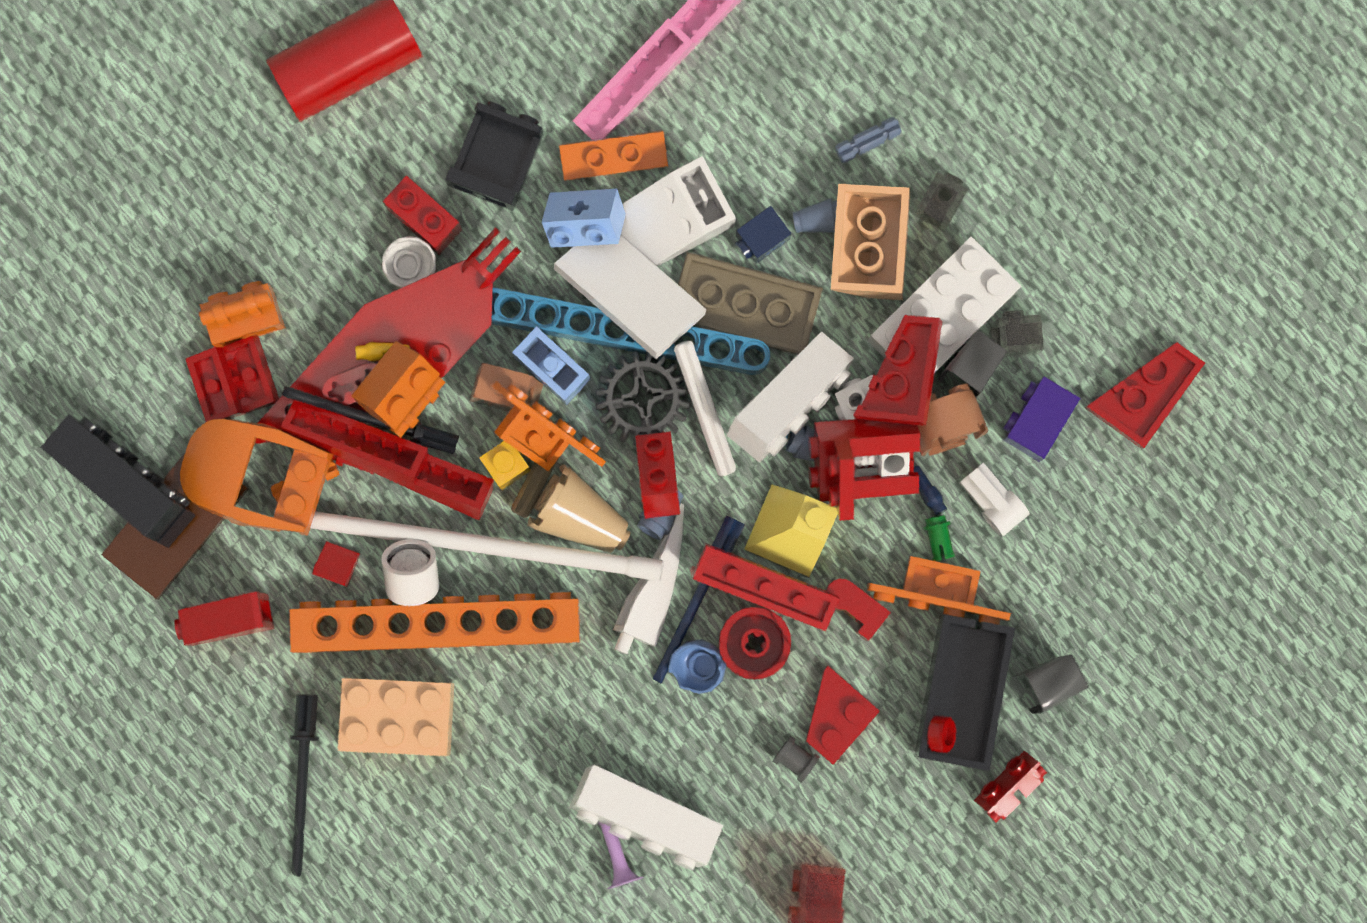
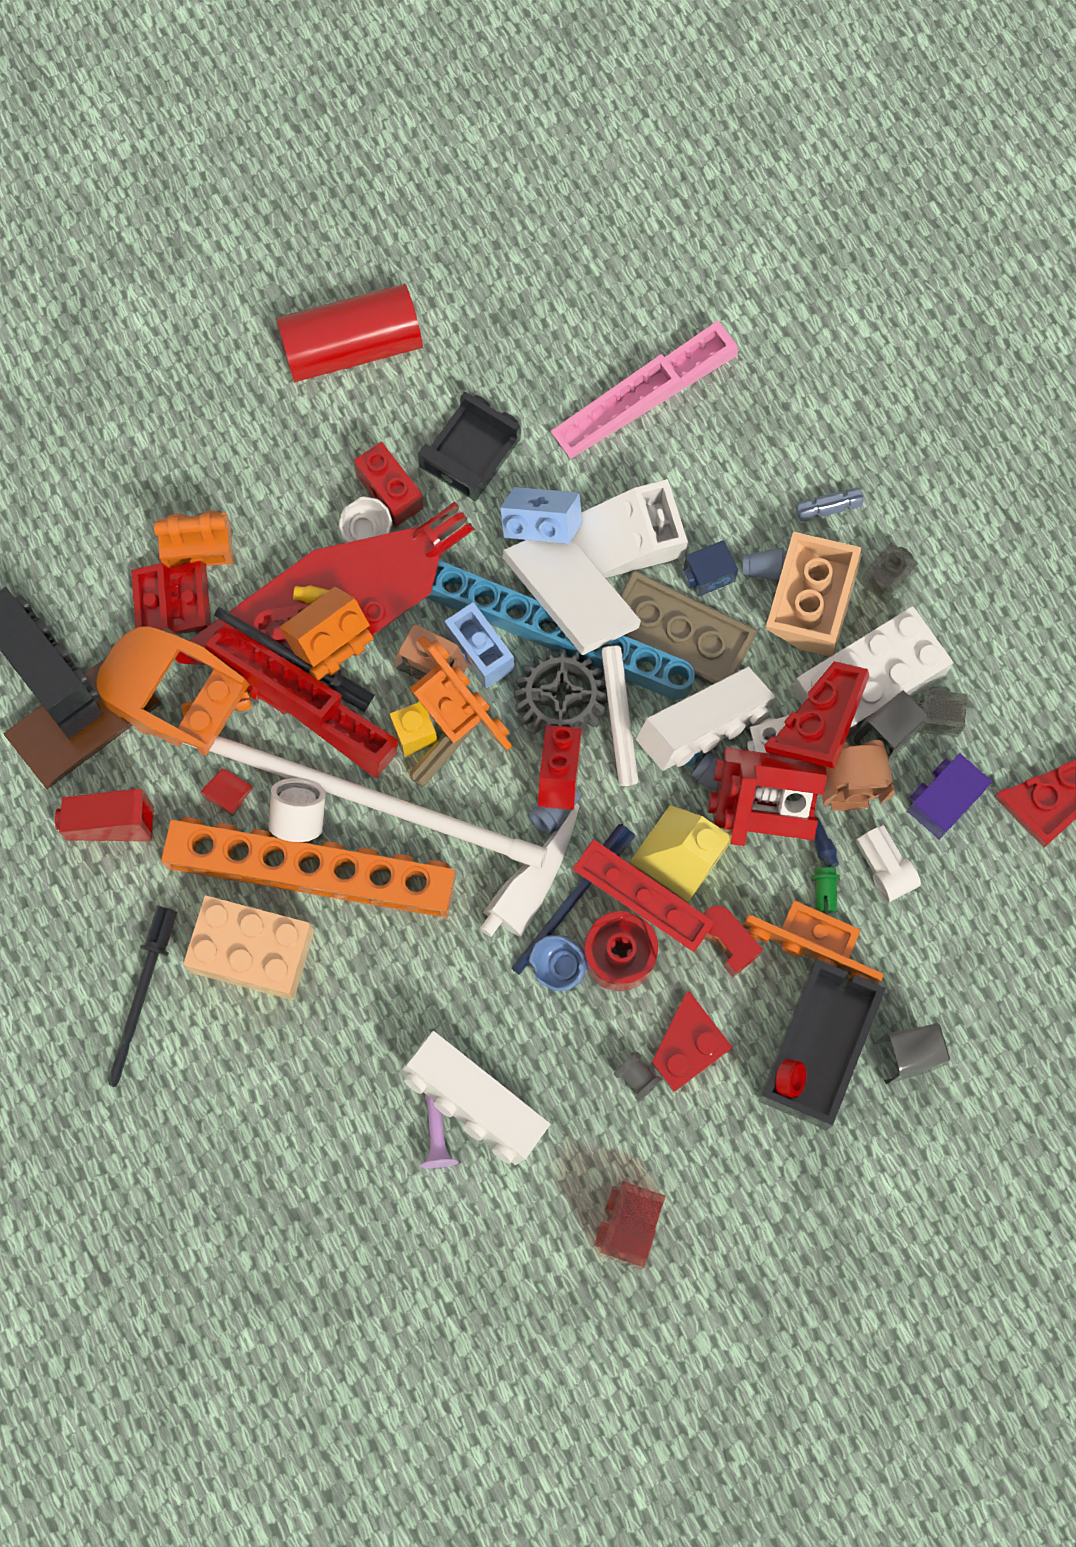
camera: 15 degrees right, 10 degrees down
tan cone [527,464,631,553] -> none
orange plate [559,130,668,181] -> none
red hinge [973,751,1047,823] -> none

